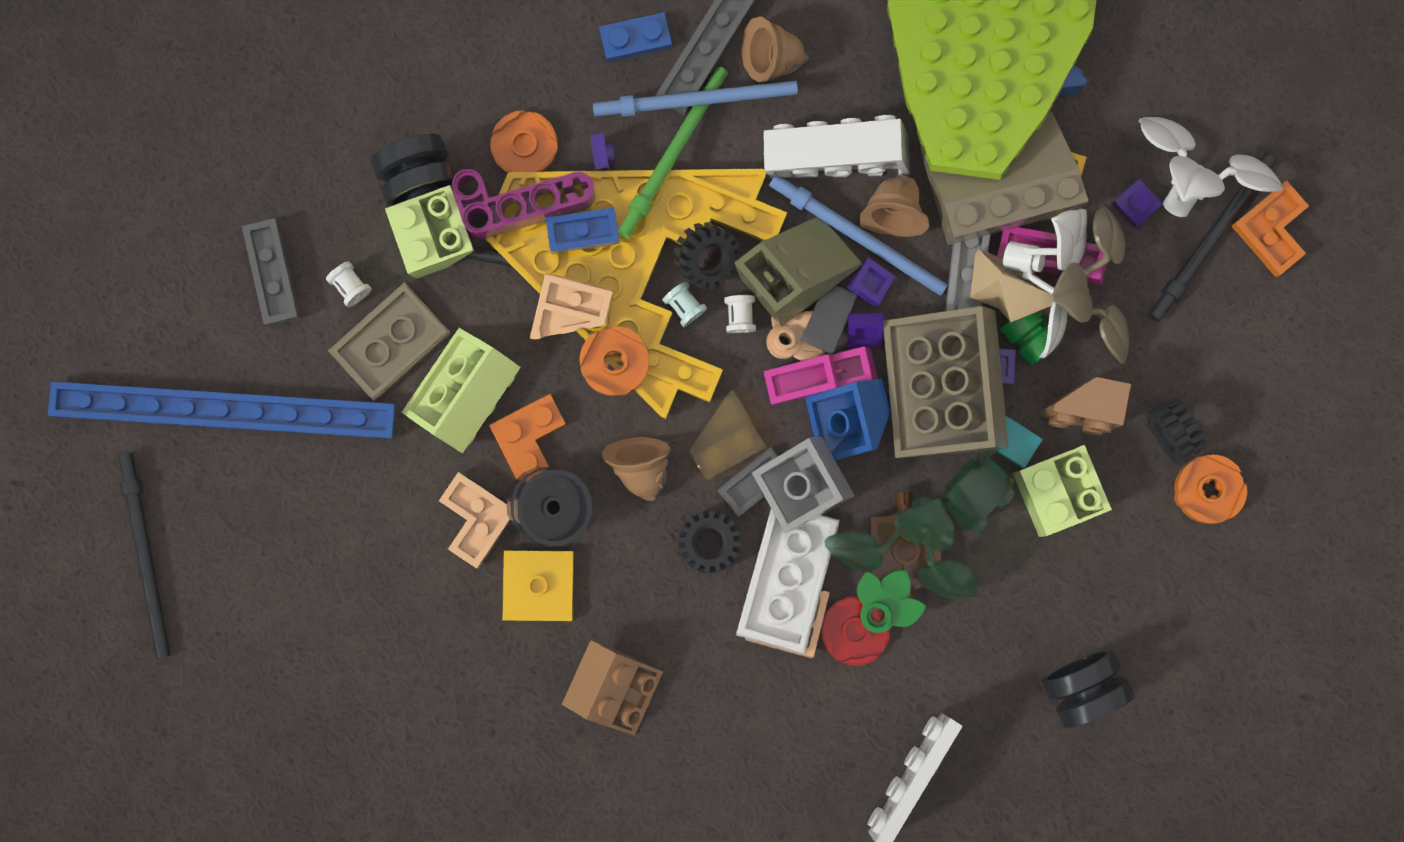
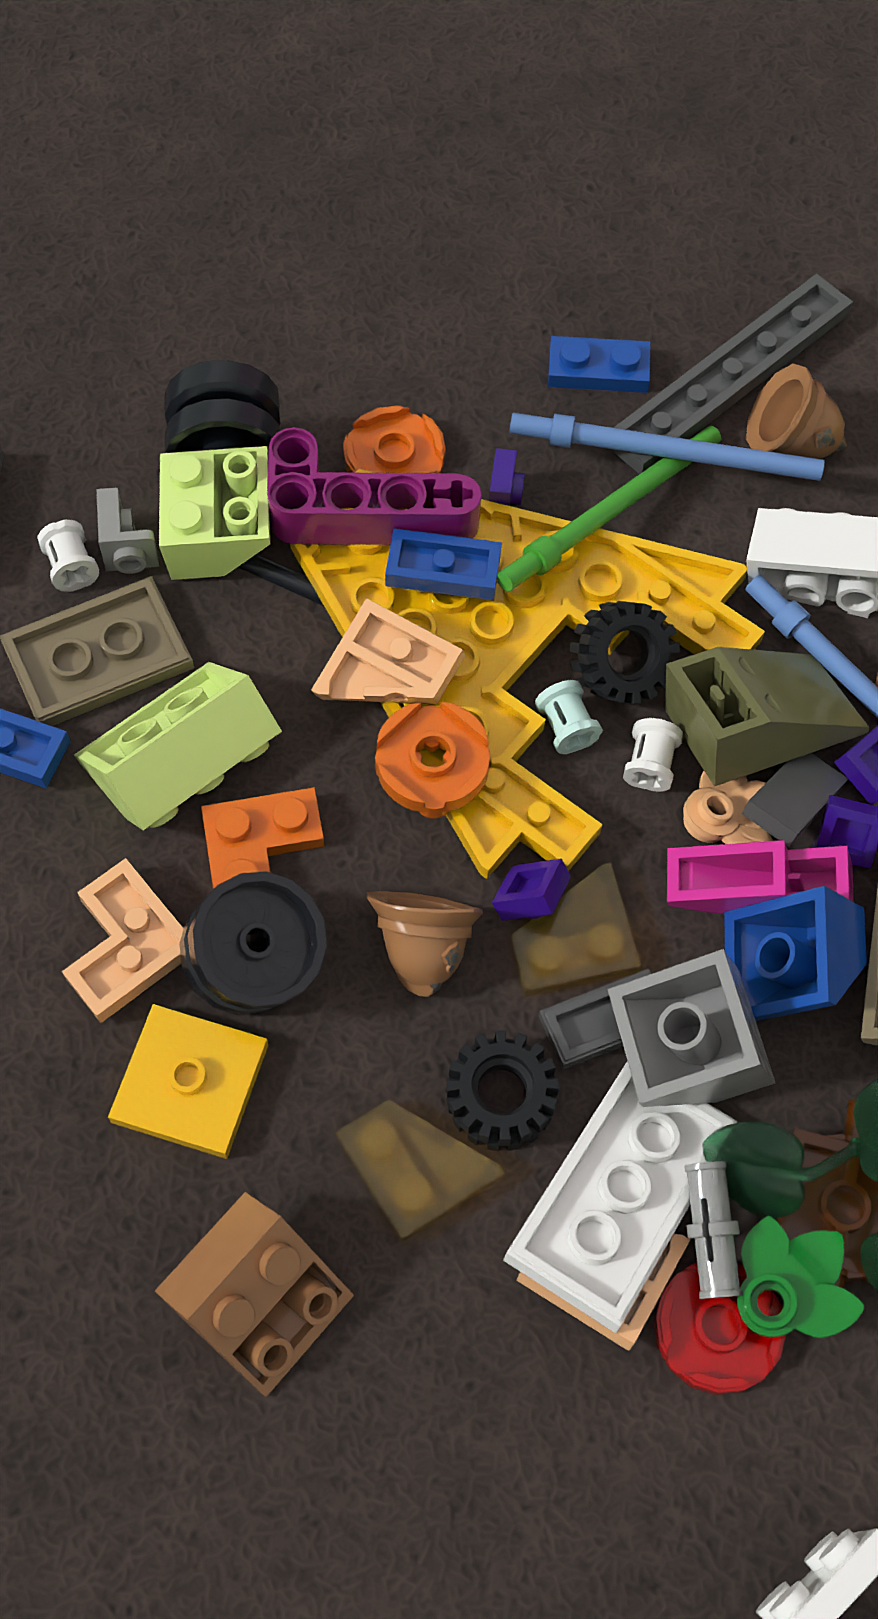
camera: 15 degrees right, 20 degrees down
none -> light grey bracket [96,487,159,574]
none -> clear yellow wing [336,1100,505,1243]
none -> dark purple plate [492,858,571,921]
none -> light grey pin [684,1161,742,1299]

